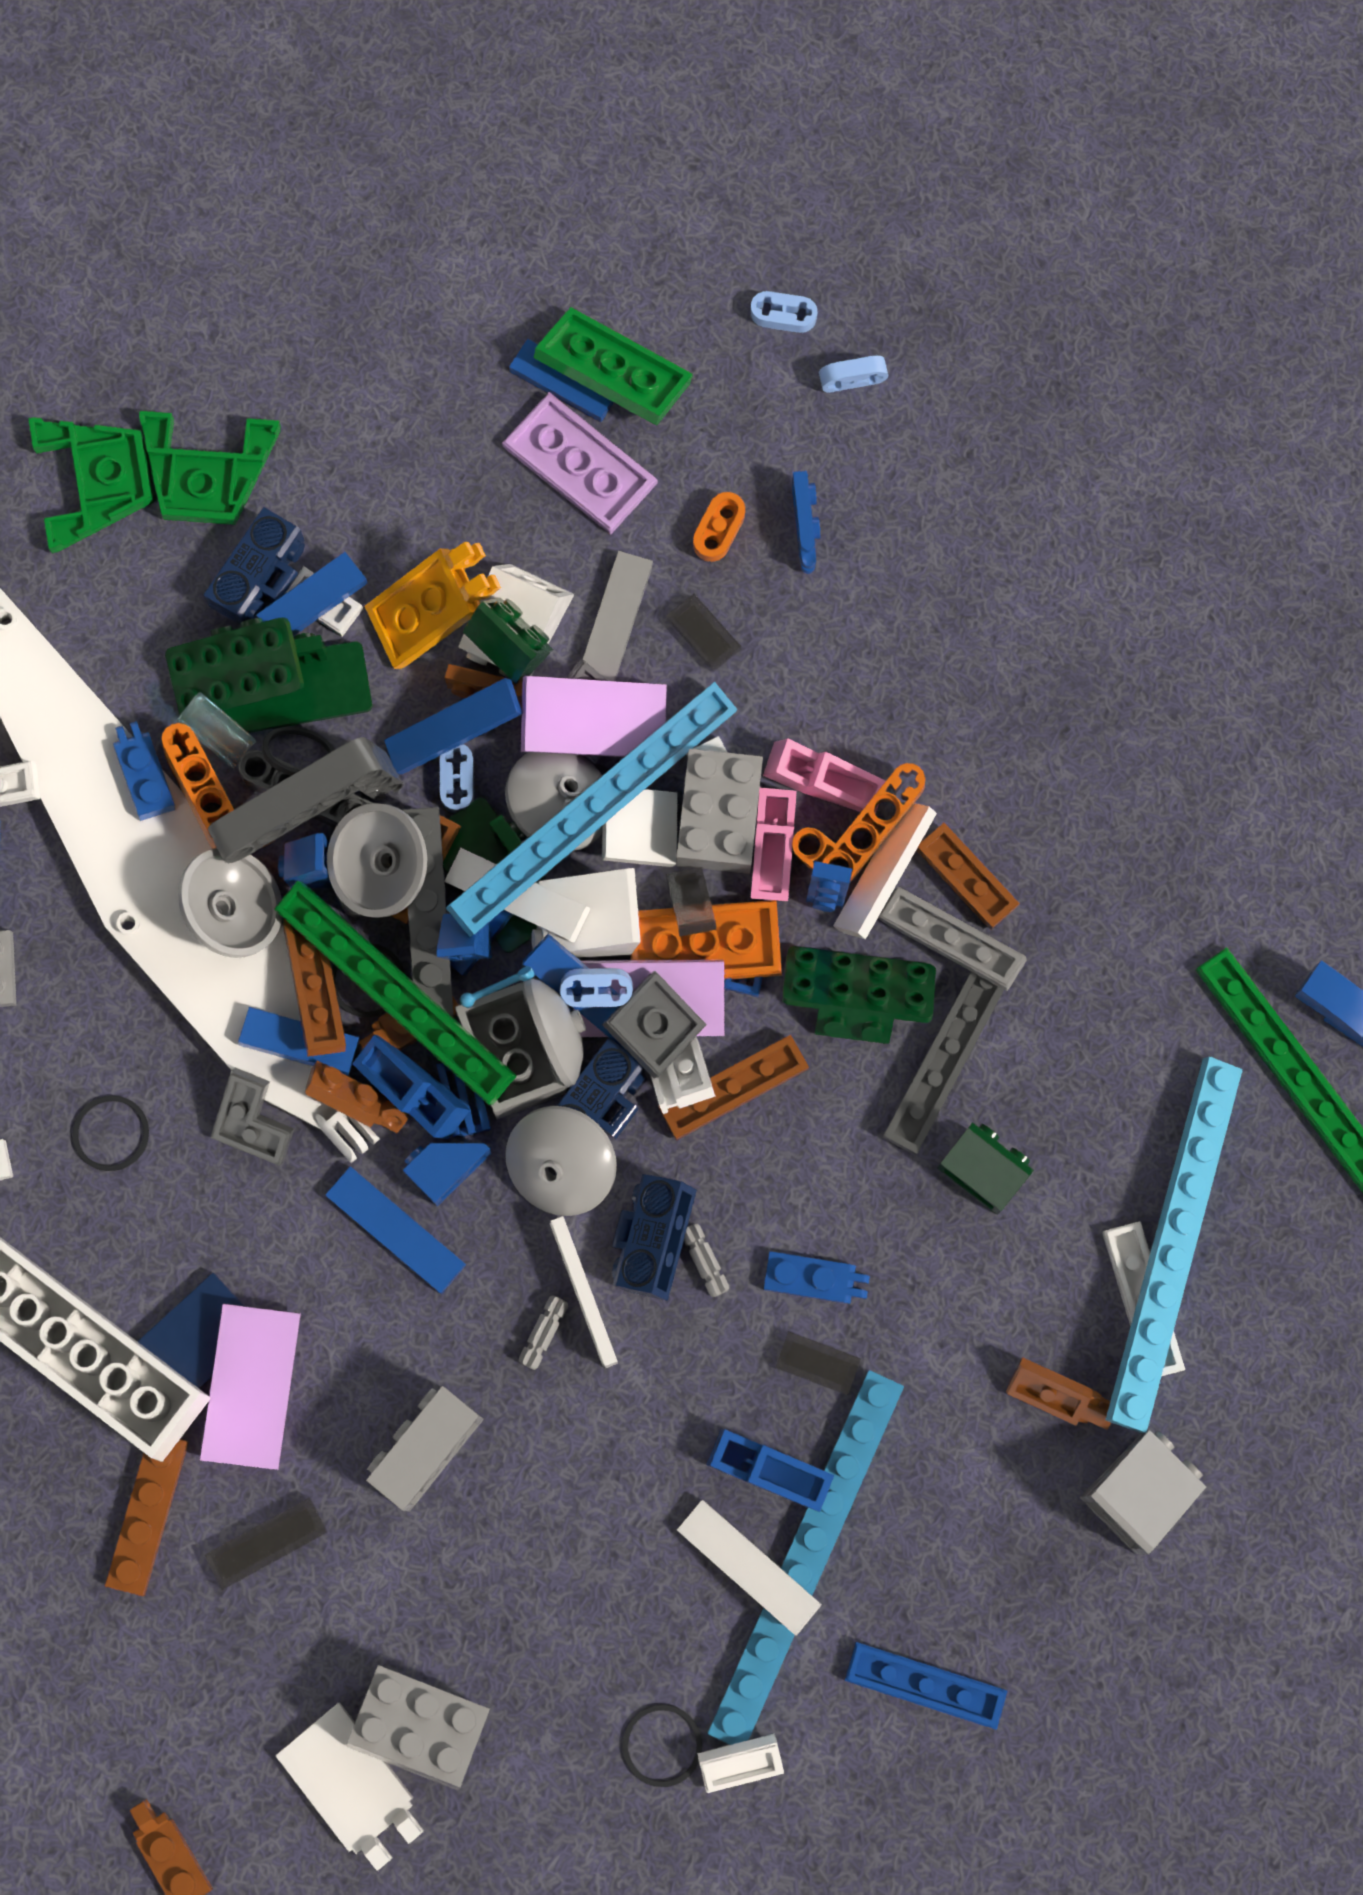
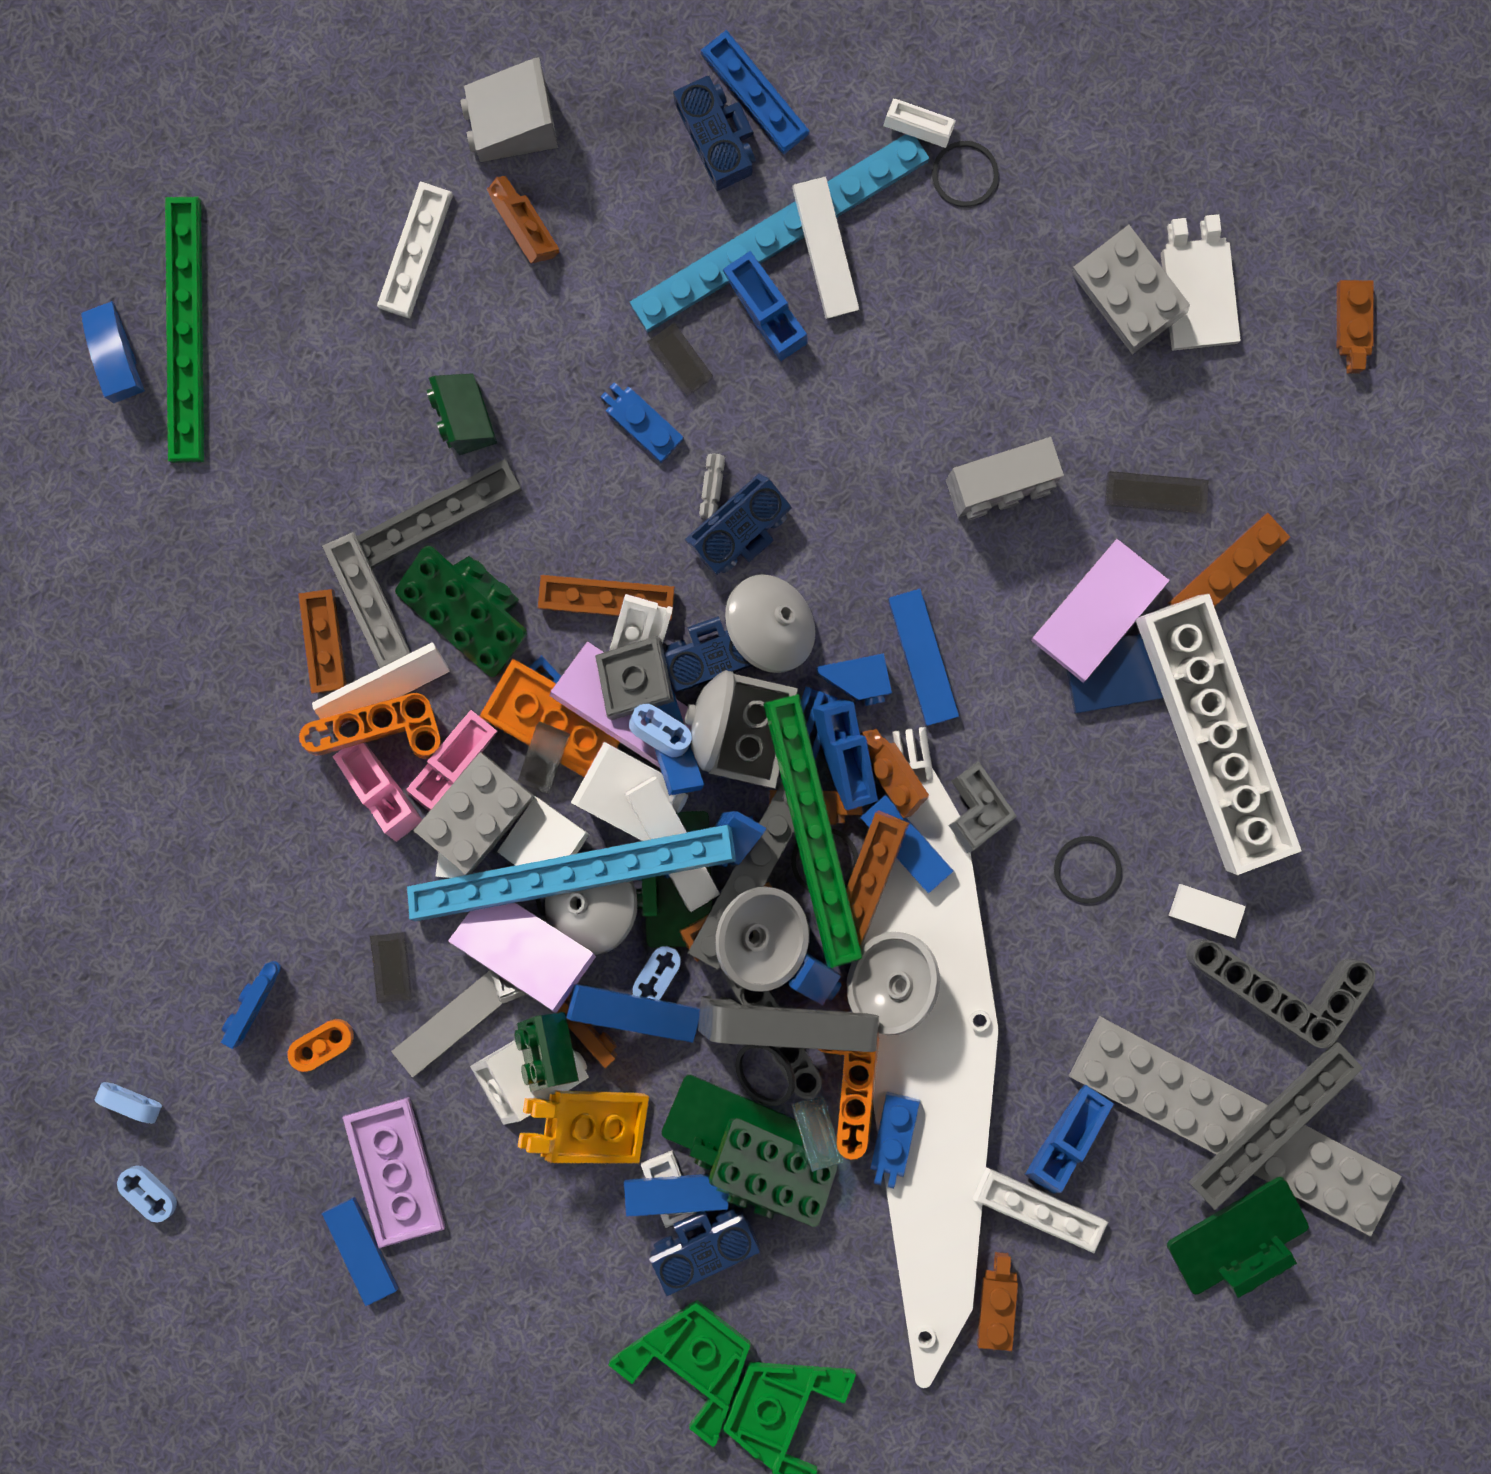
camera: 150 degrees left, 10 degrees up
dark azure hinge [460,966,535,1008] -> none
light grey axle [519,1296,568,1370] -> none
green plate [533,307,693,426] -> none
white tile [550,1216,618,1368] -> none
blue plate [806,861,852,912] -> none
medium azure plate [1106,1056,1243,1433] -> none
none -> dark blue piece [673,76,755,192]

